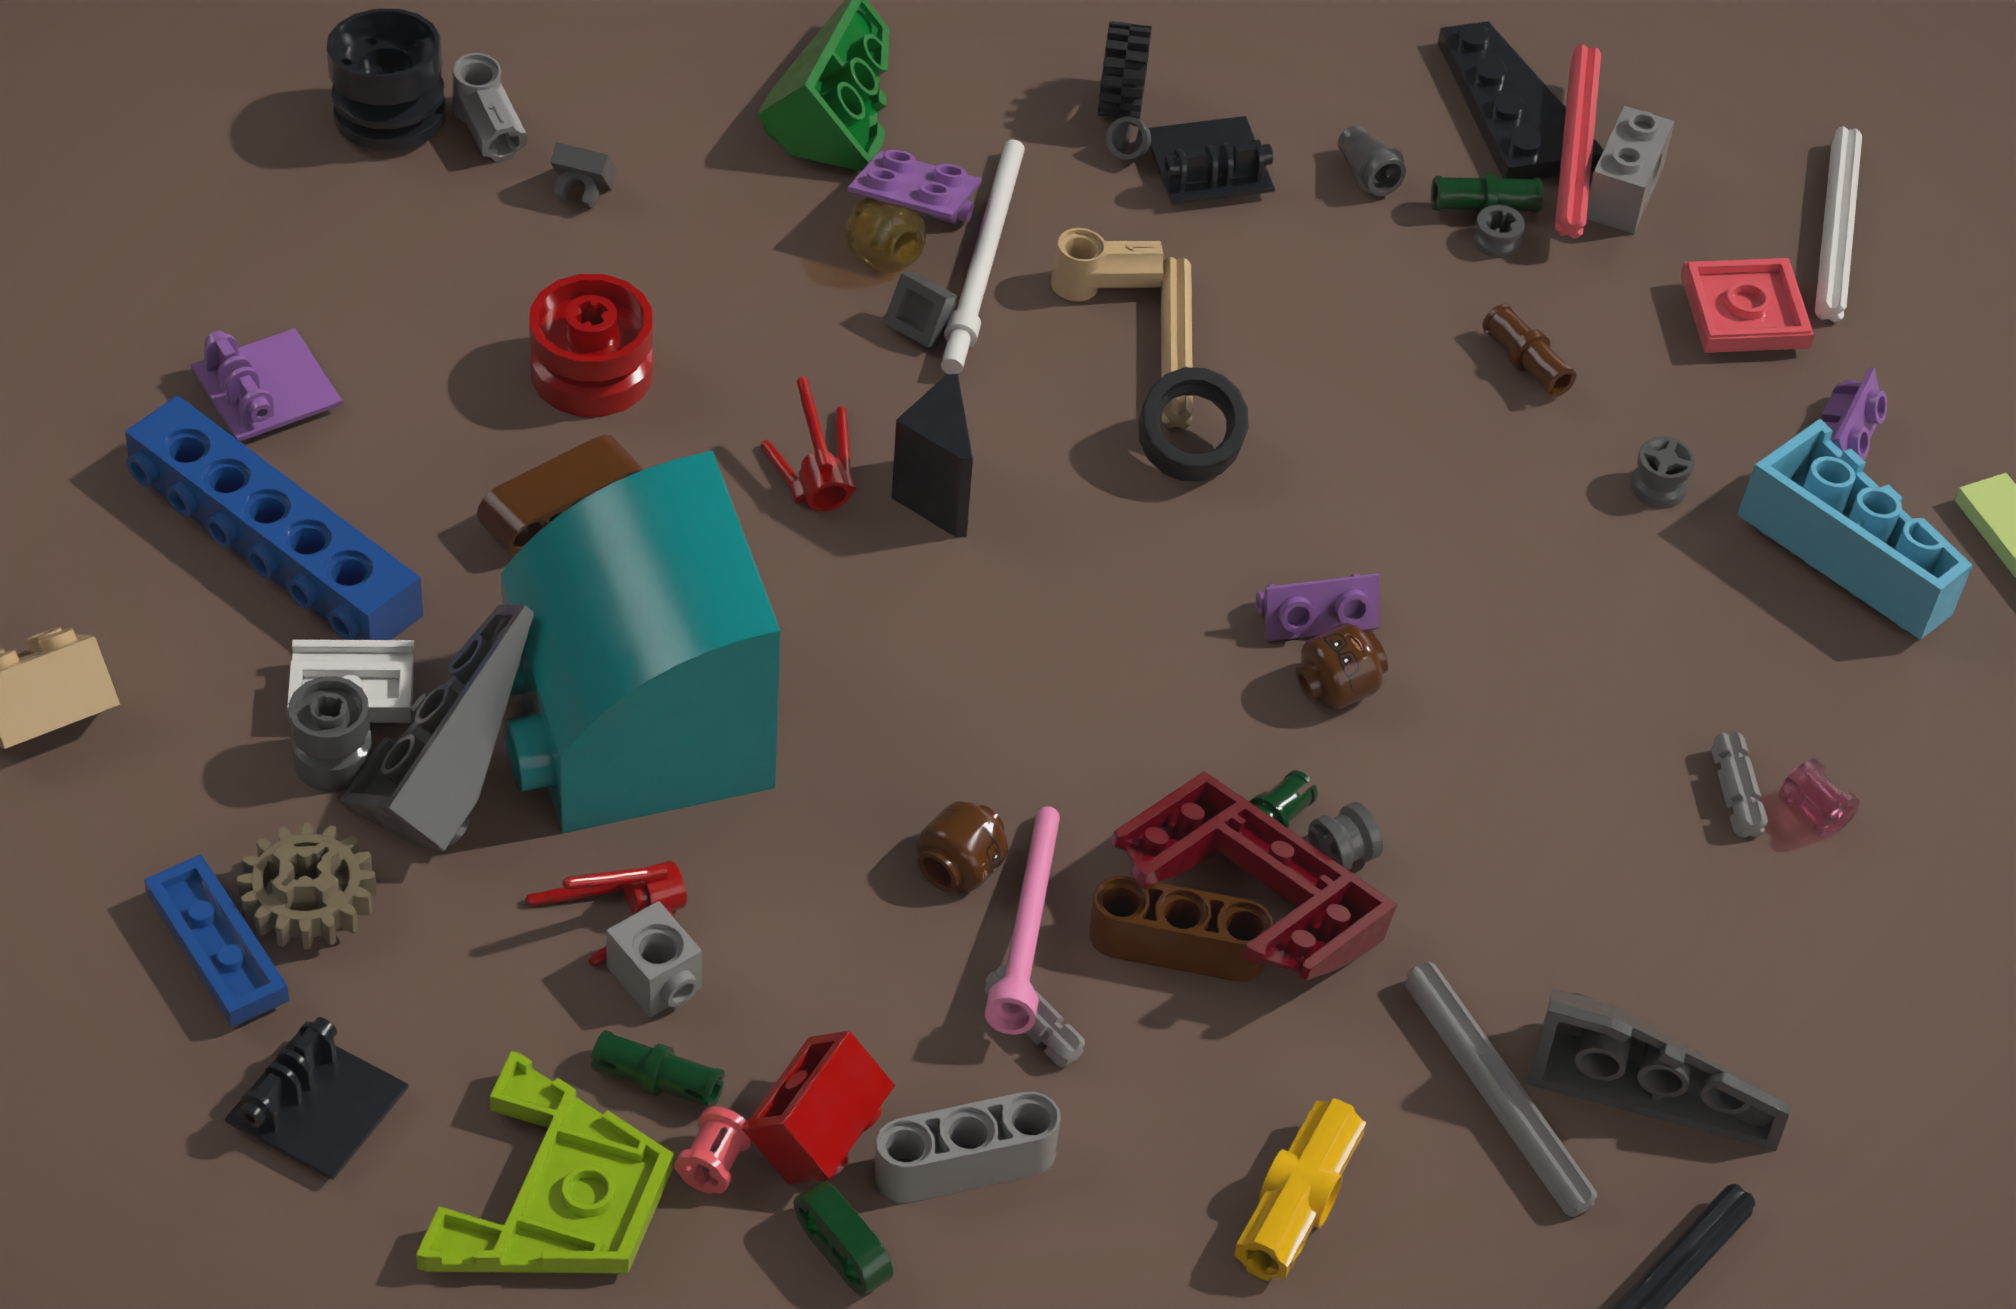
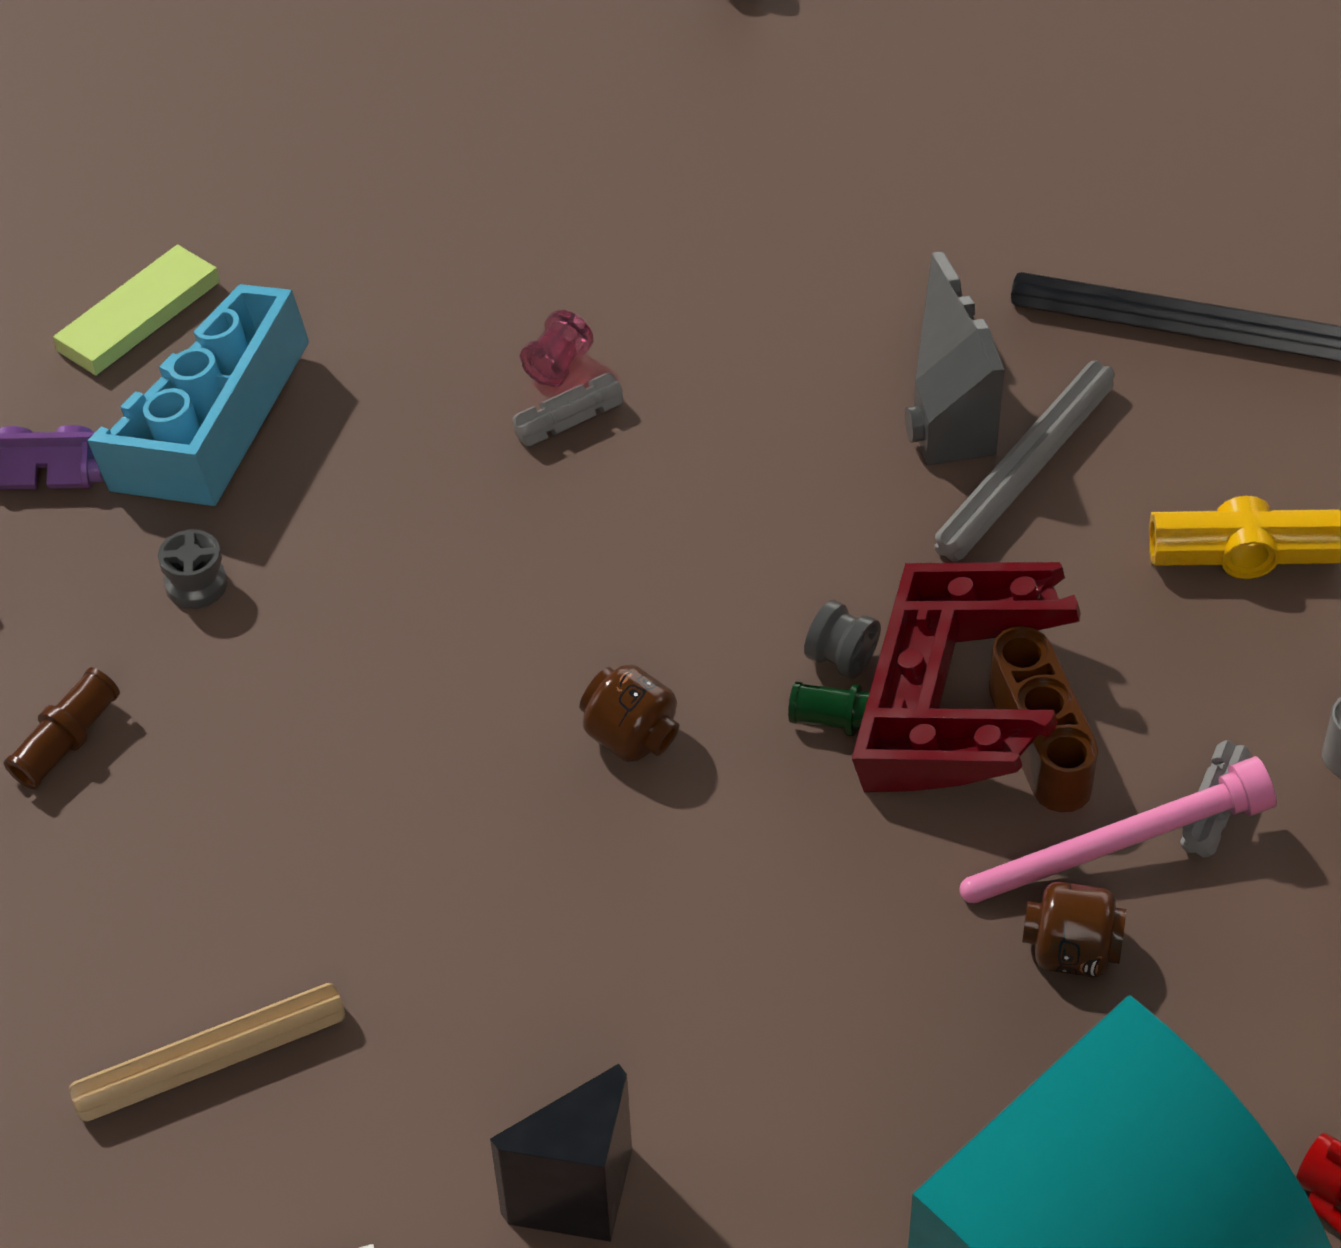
camera: 110 degrees left, 0 degrees up
tan piece [1051,228,1164,302] -> none
black tyre [1138,367,1249,481] -> none
medium lavender hinge [1256,573,1380,642] -> none

